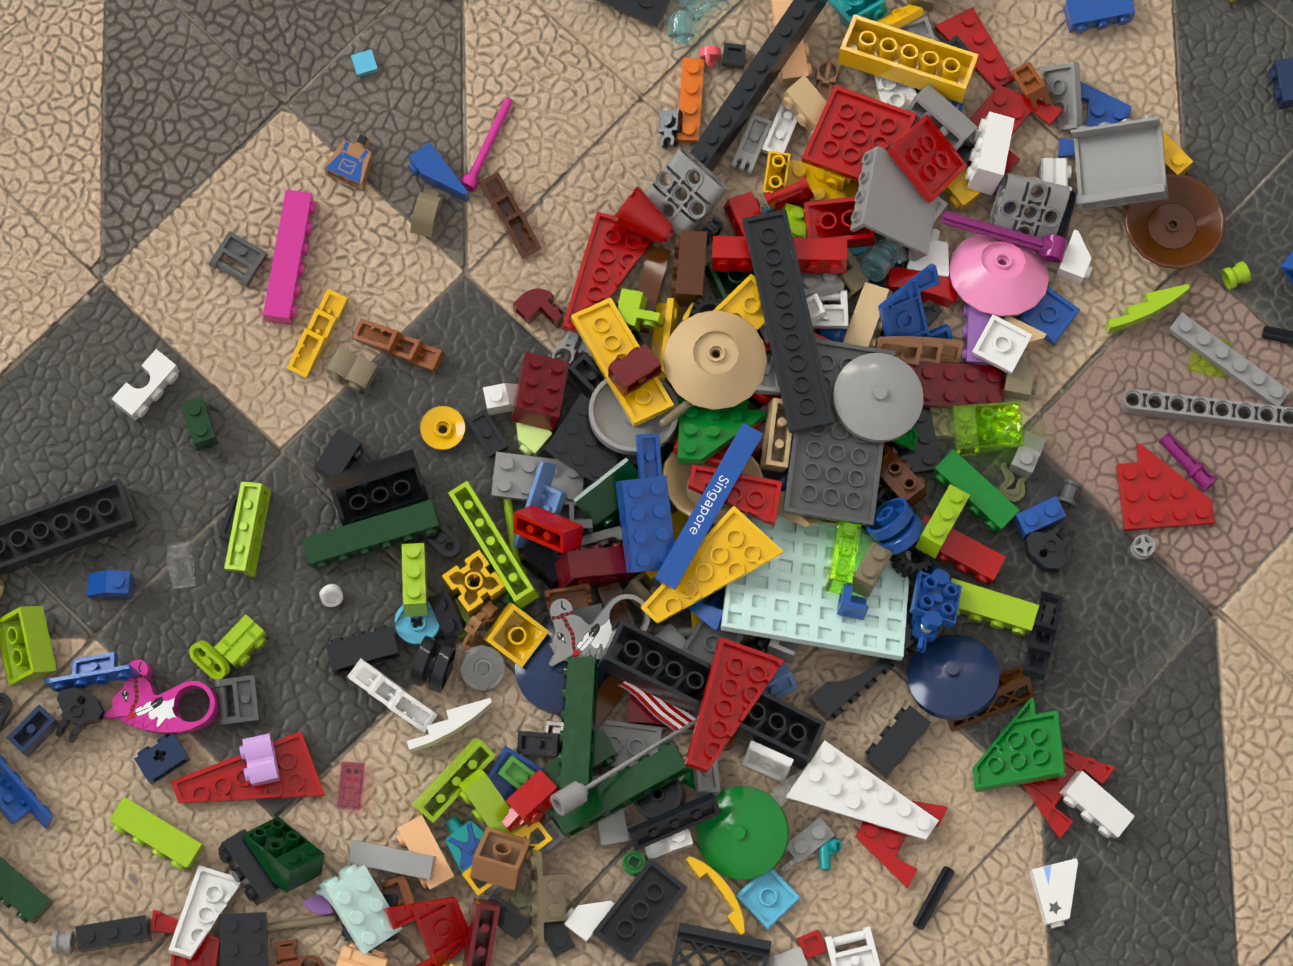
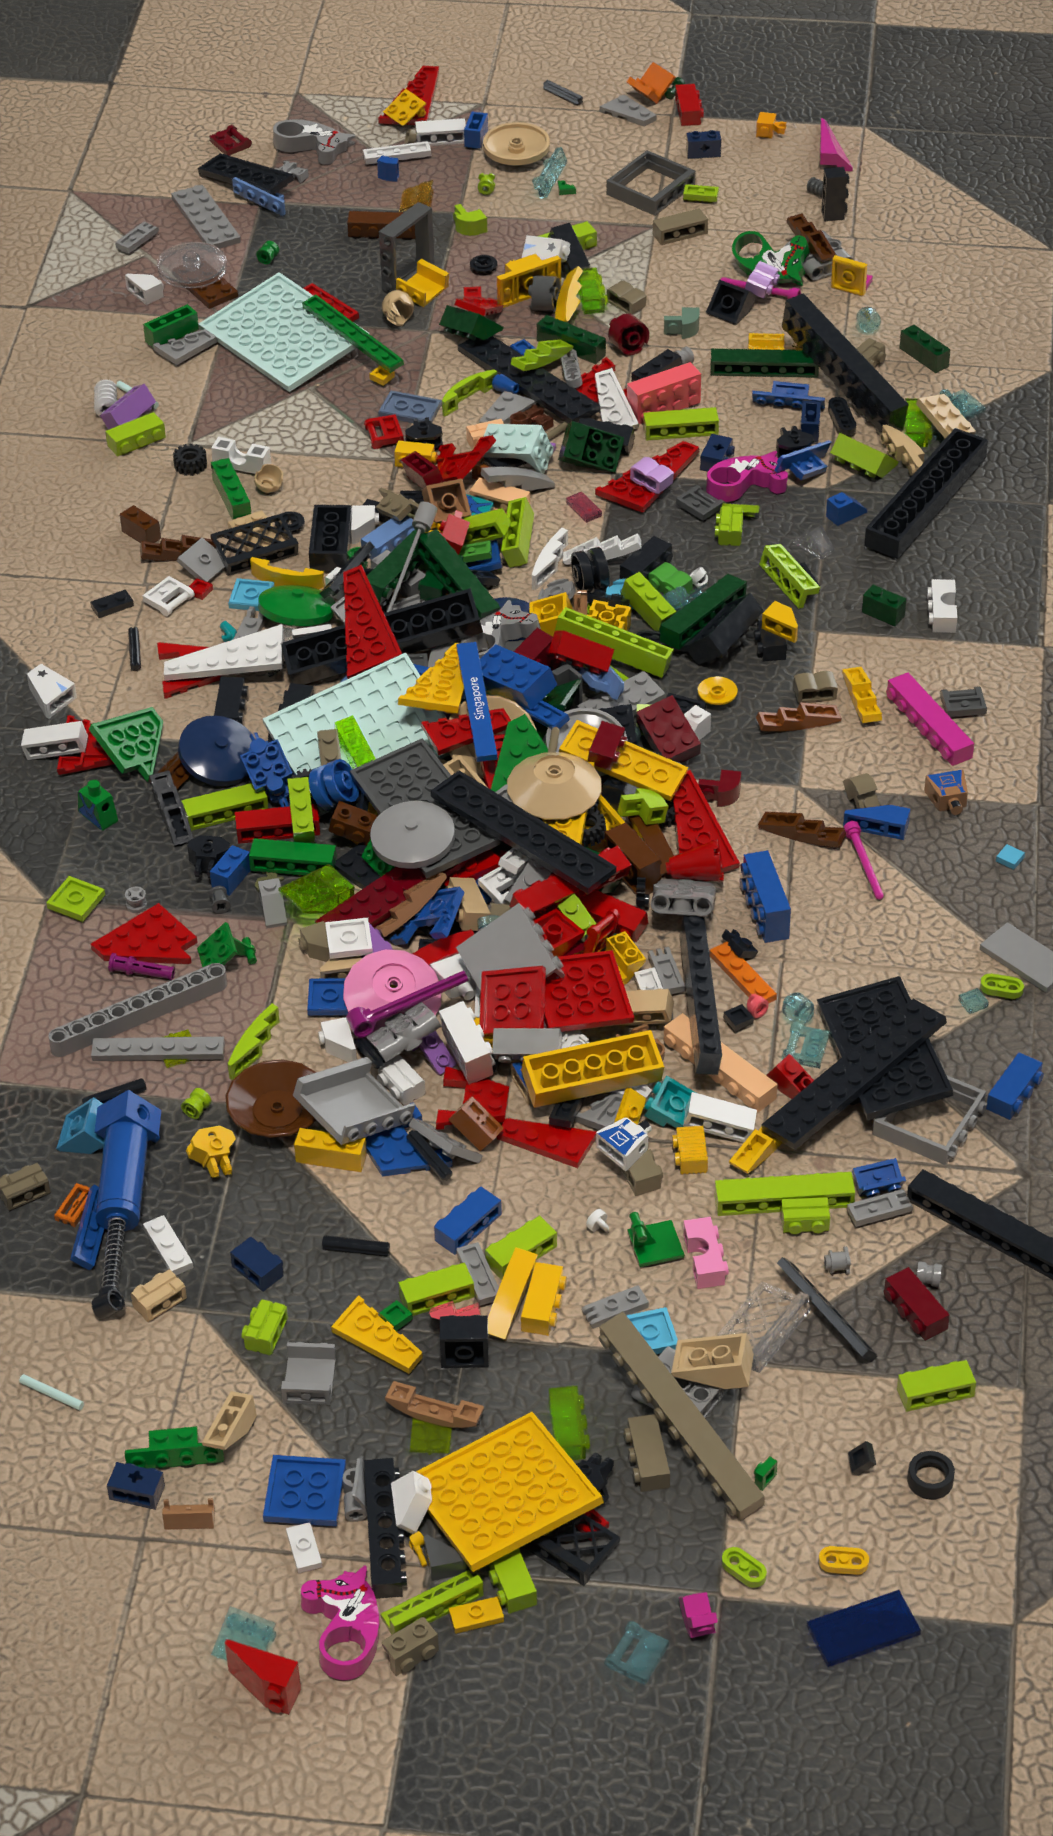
camera: 145 degrees right, 30 degrees down
blue panel [837,584,868,620] -> none
none -> lime plate [46,876,105,922]
none -> green torso [78,780,118,831]
none -> yellow hinge [186,1126,236,1178]
none -> green plate [197,922,257,967]
none -> black axle [322,1235,390,1256]
none -> medium blue brick [361,515,414,560]
none -> black axle [406,1130,453,1181]
none -> coral brick [627,362,701,424]
none -> bright green brick [649,562,693,601]
none -> clear light blue hinge [662,583,707,610]
none -> blue brick [740,850,791,943]
none -> yellow slope [762,601,798,643]

